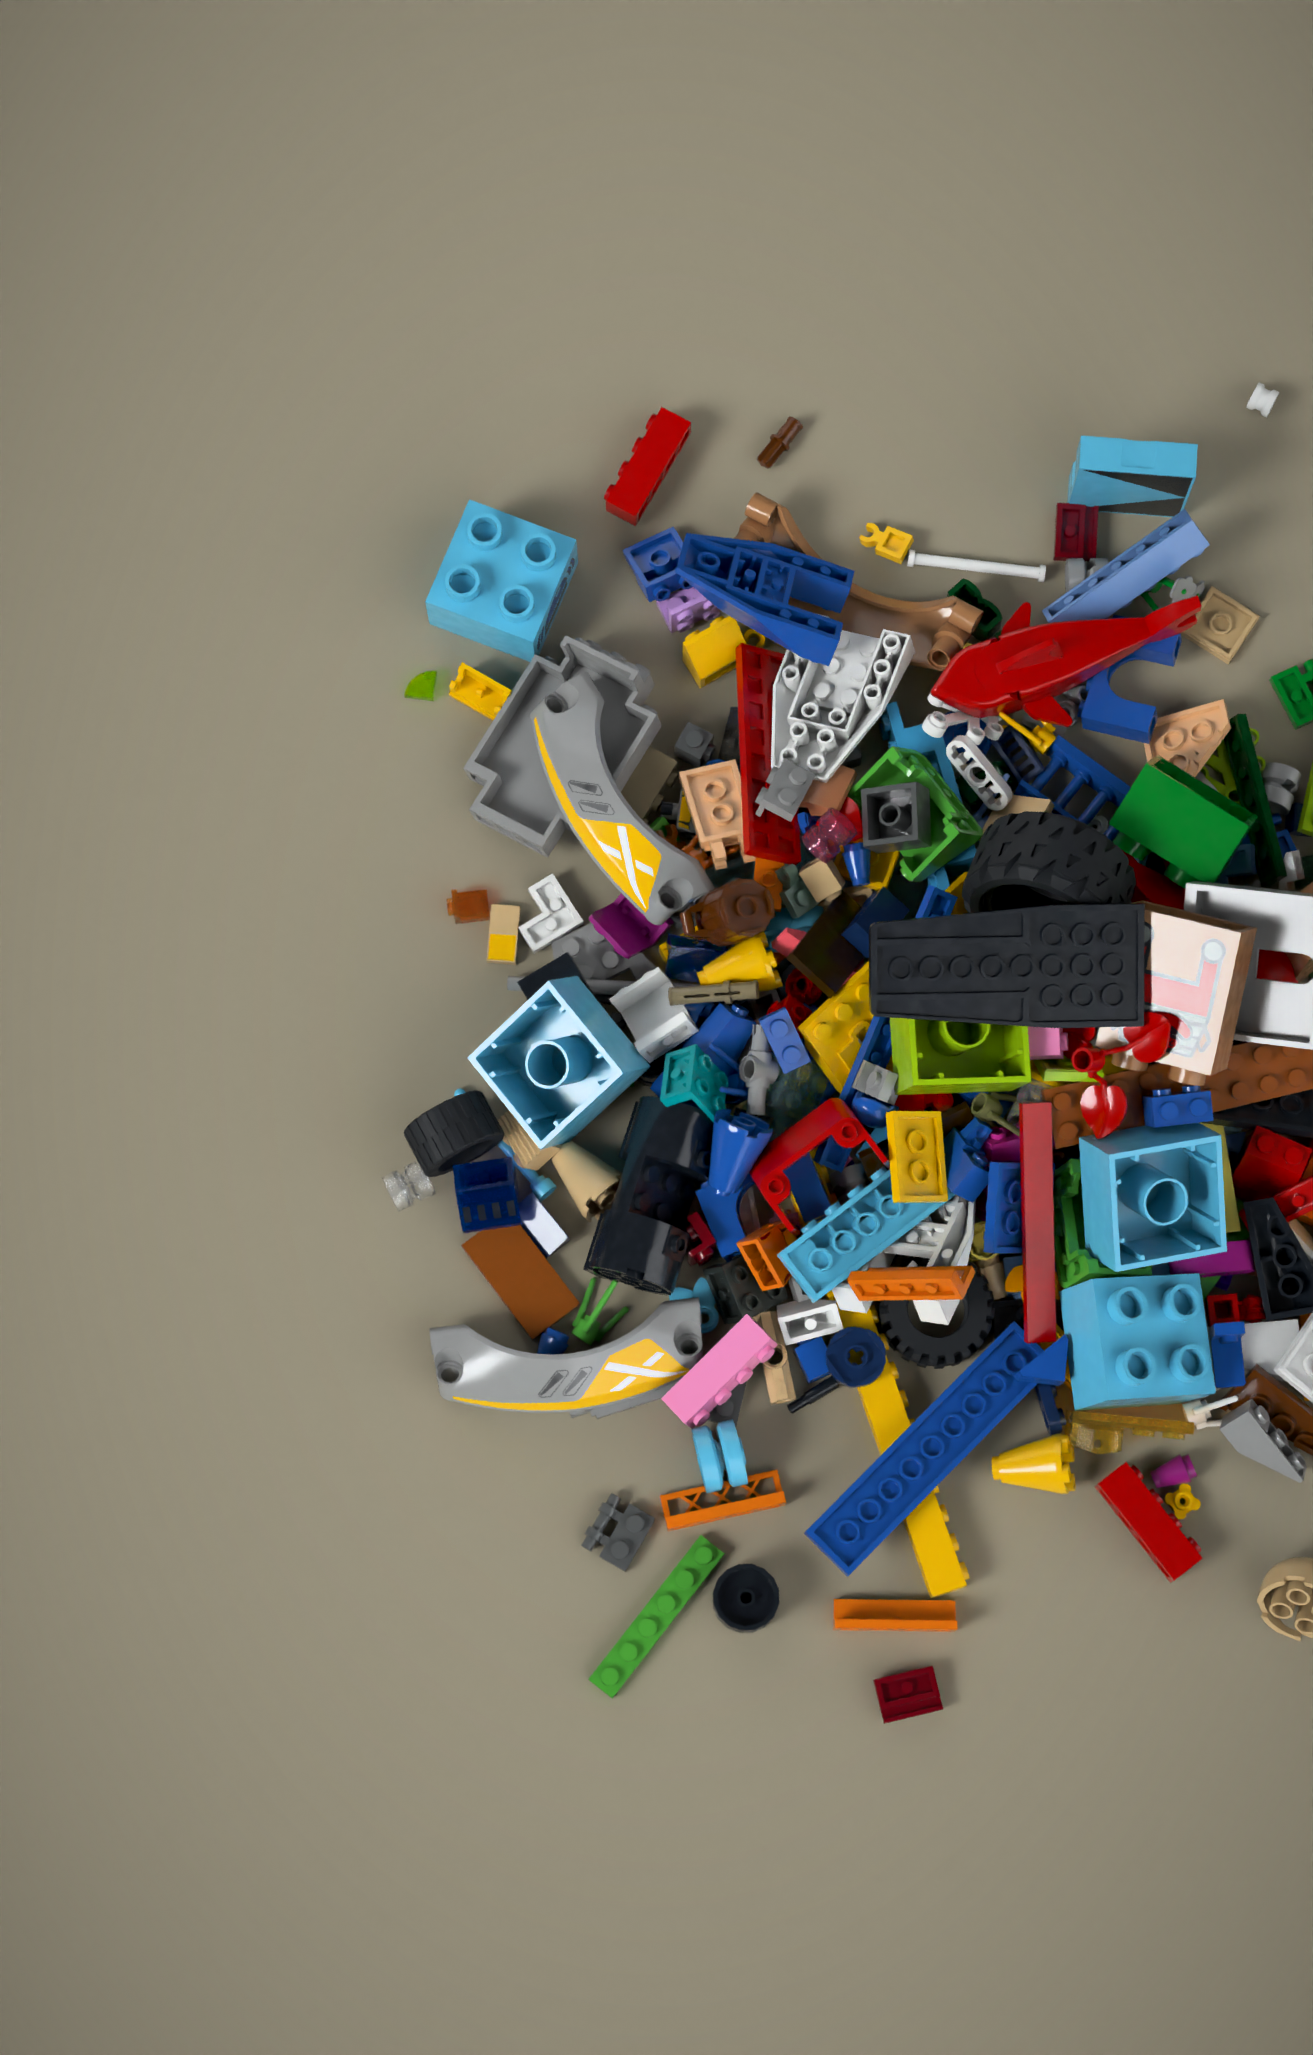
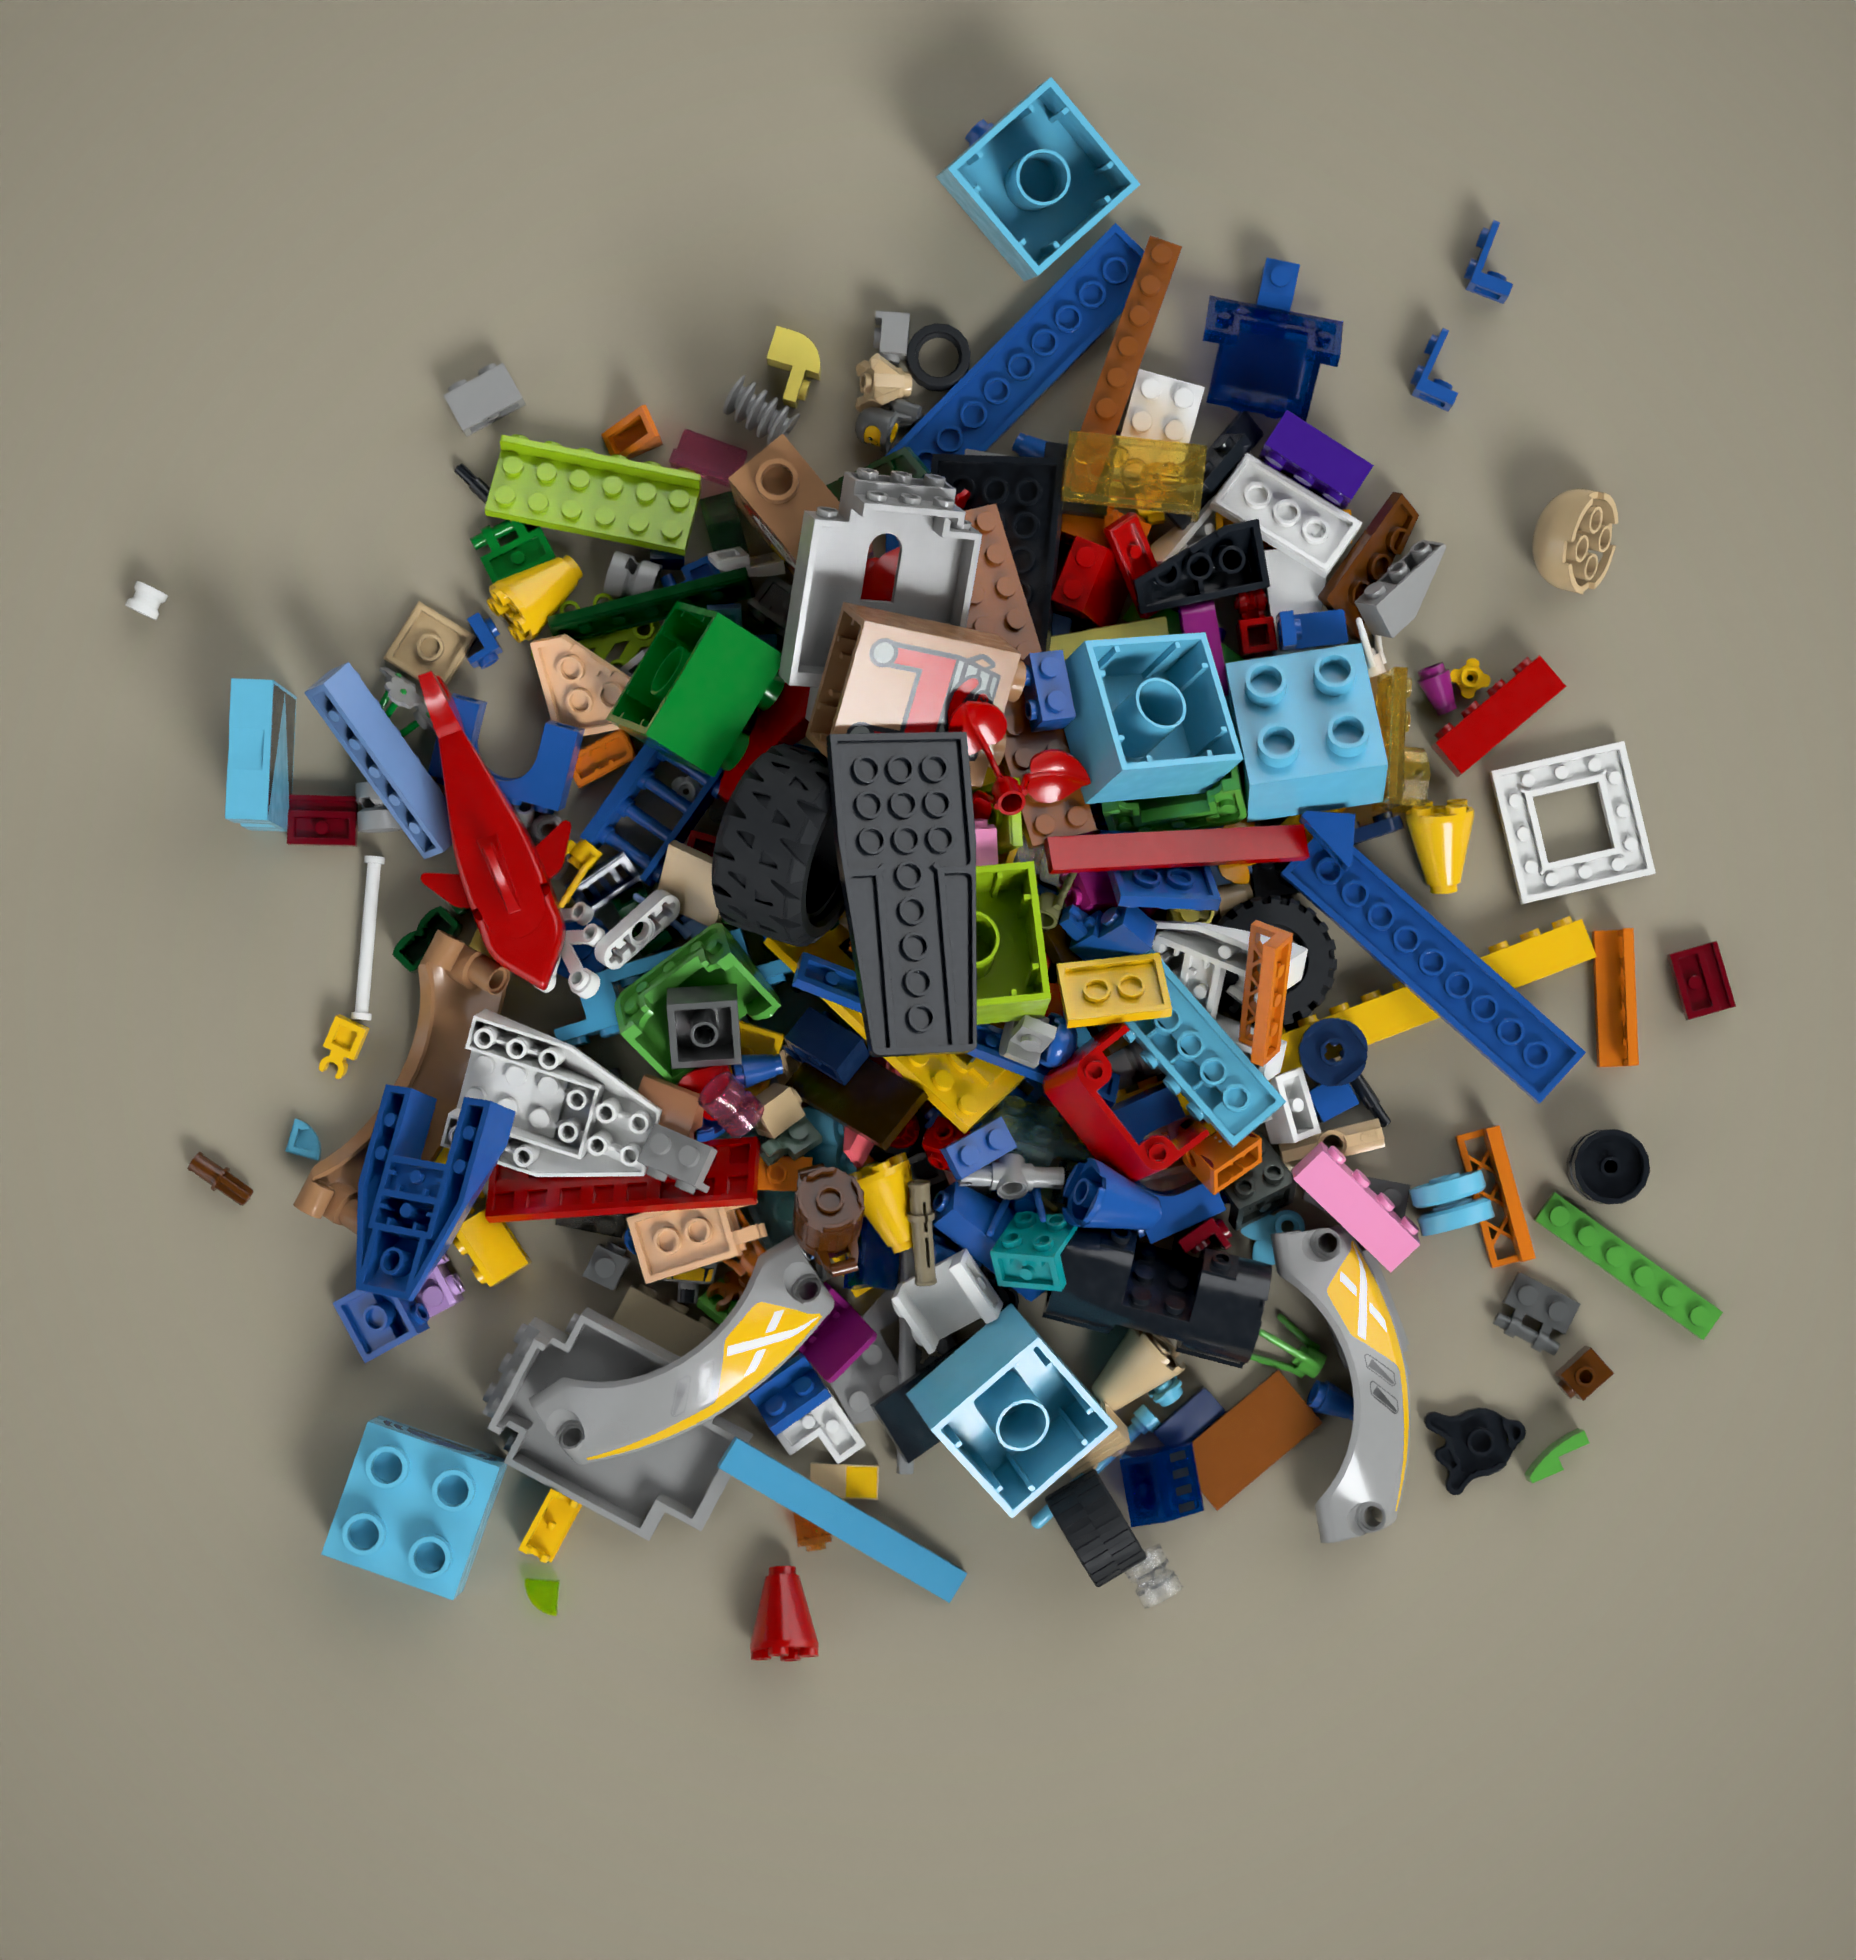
camera: 95 degrees left, 10 degrees up
red brick [604,407,691,526] -> none
none -> medium azure tile [285,1119,321,1161]
none -> blue bracket [467,612,503,669]
none -> yellow cone [486,555,583,643]
none -> orange plate [573,729,638,788]
none -> dark azure tile [717,1436,967,1603]
none -> blue bracket [748,1353,832,1436]
none -> red cone [750,1566,819,1662]
none -> medium azure plate [1148,1376,1183,1407]
none -> black tile [1424,1407,1526,1495]
none -> white plate [1489,741,1656,905]
none -> bright green slope [1524,1428,1590,1484]
none -> reddish brown brick [1555,1346,1614,1401]

